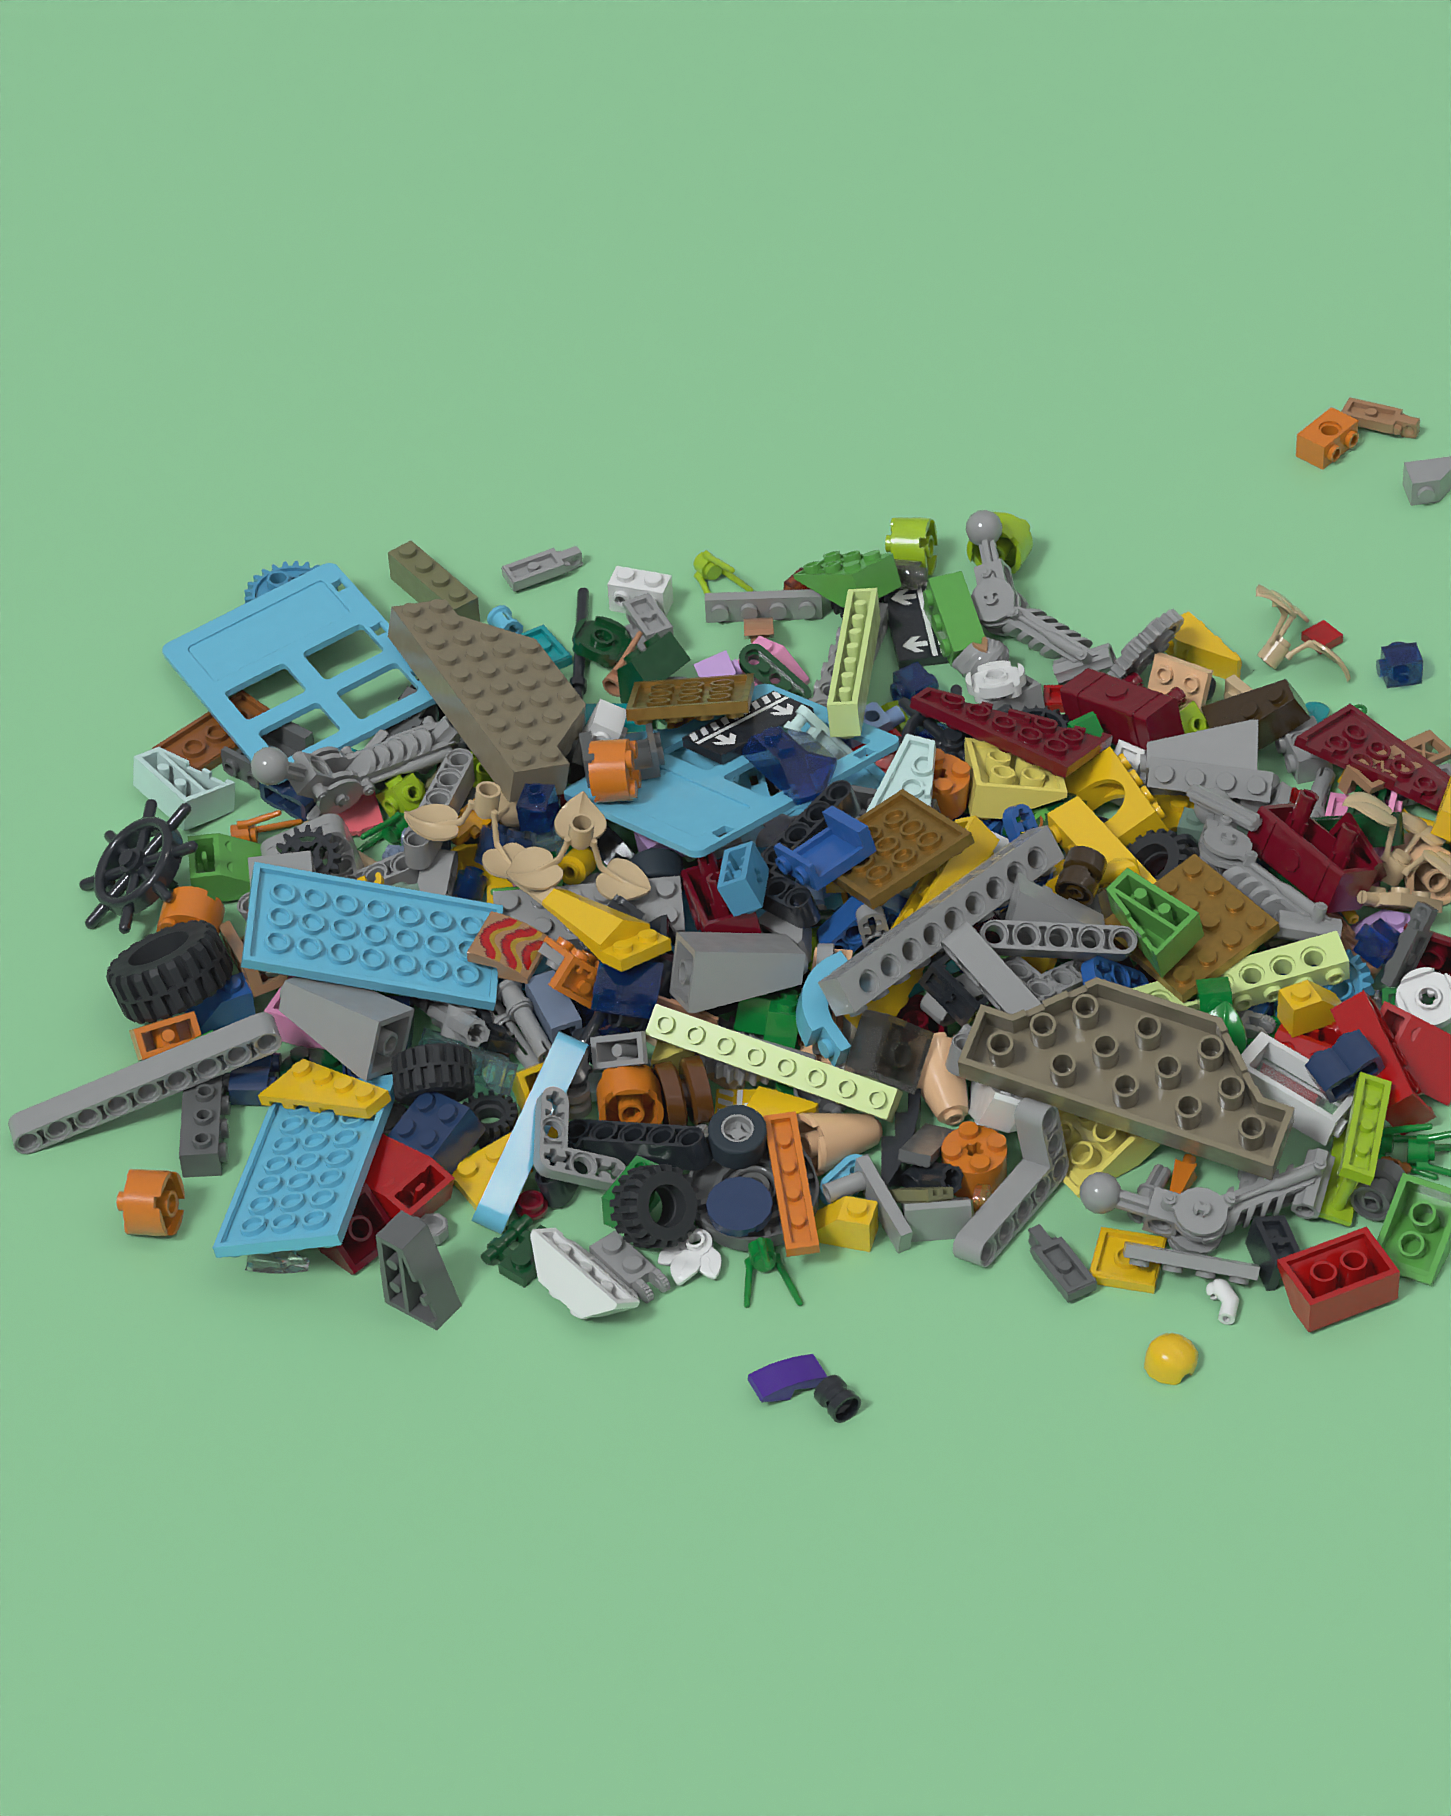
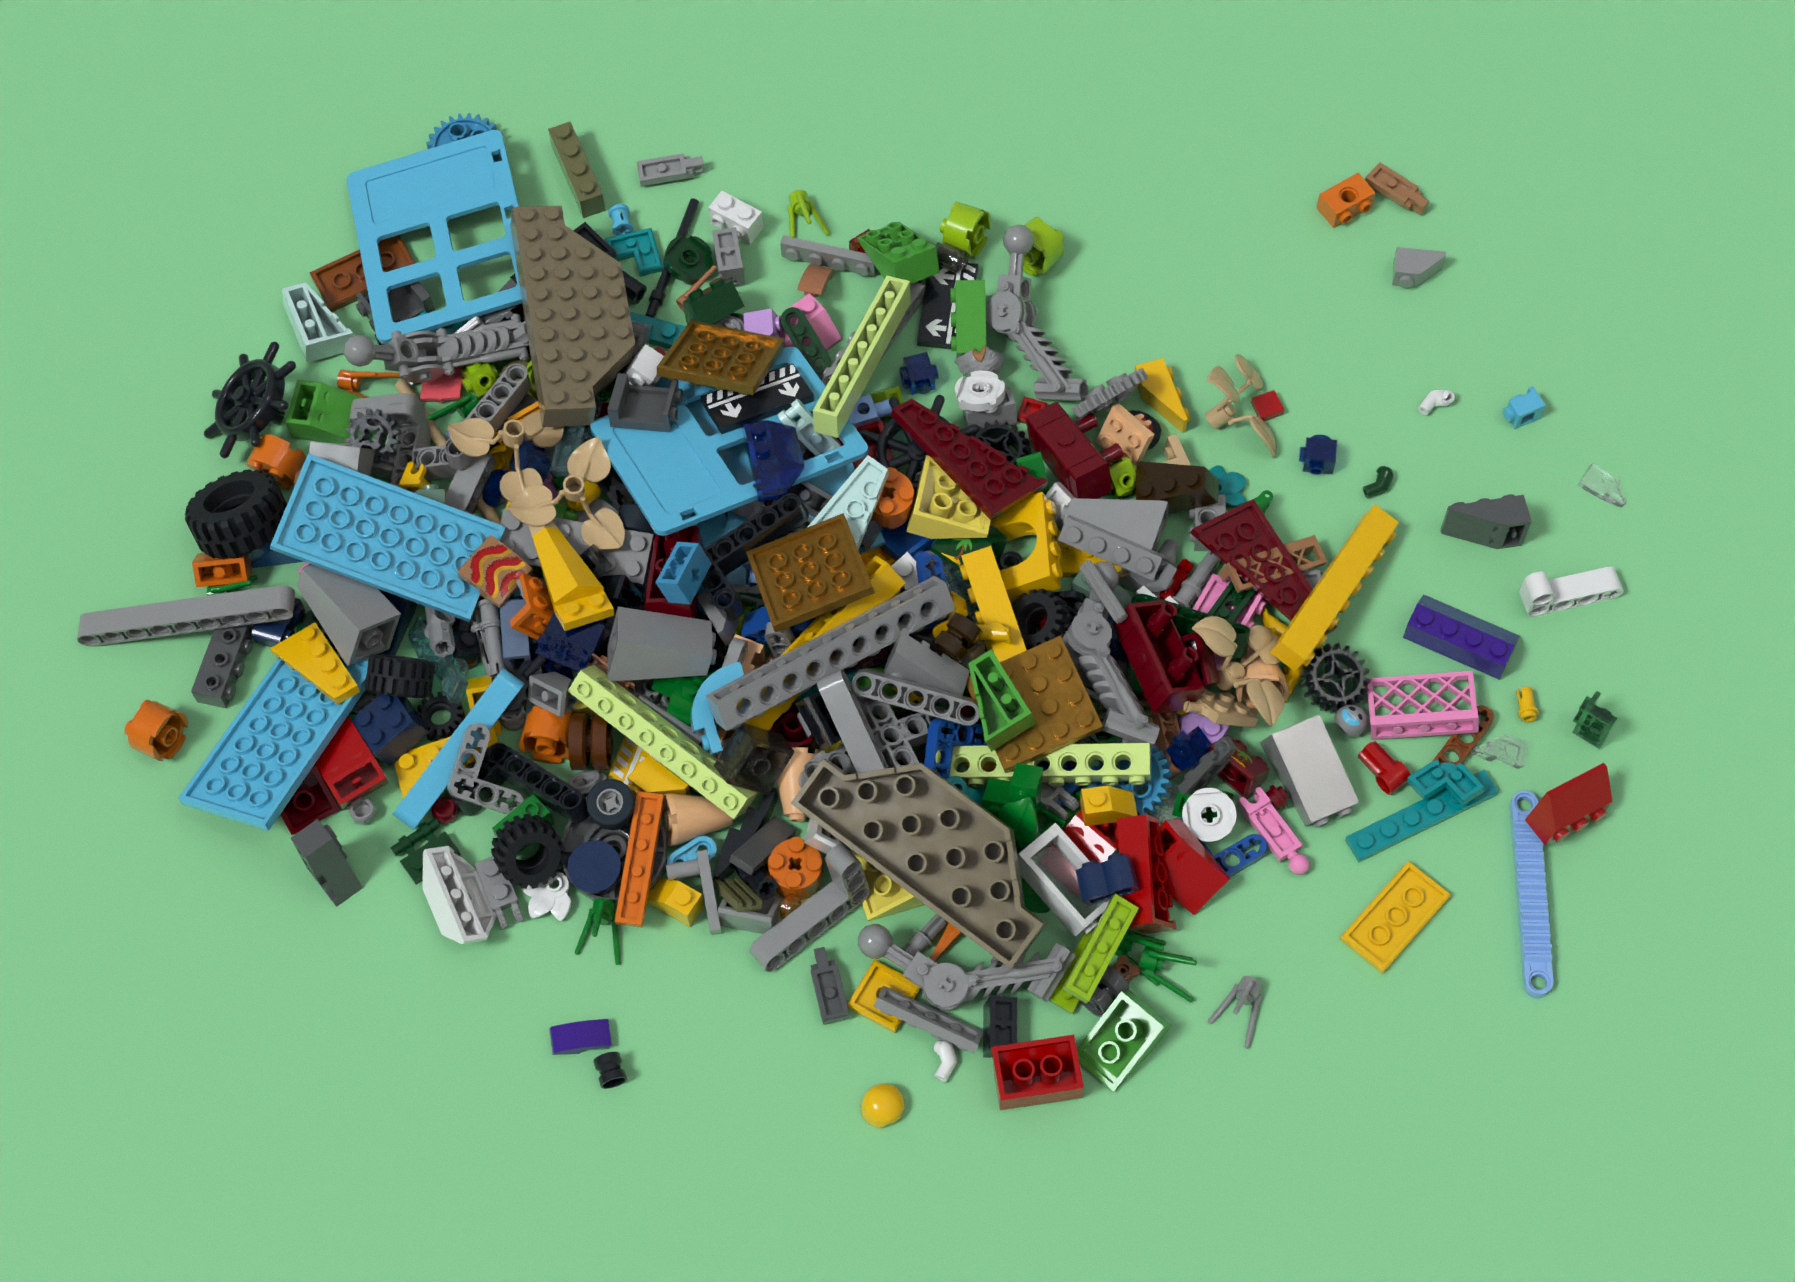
camera: 15 degrees right, 20 degrees up
clear blue brick [516,783,559,834] -> none
orange brick [588,739,641,803] -> none
blue panel [774,806,877,891] -> none

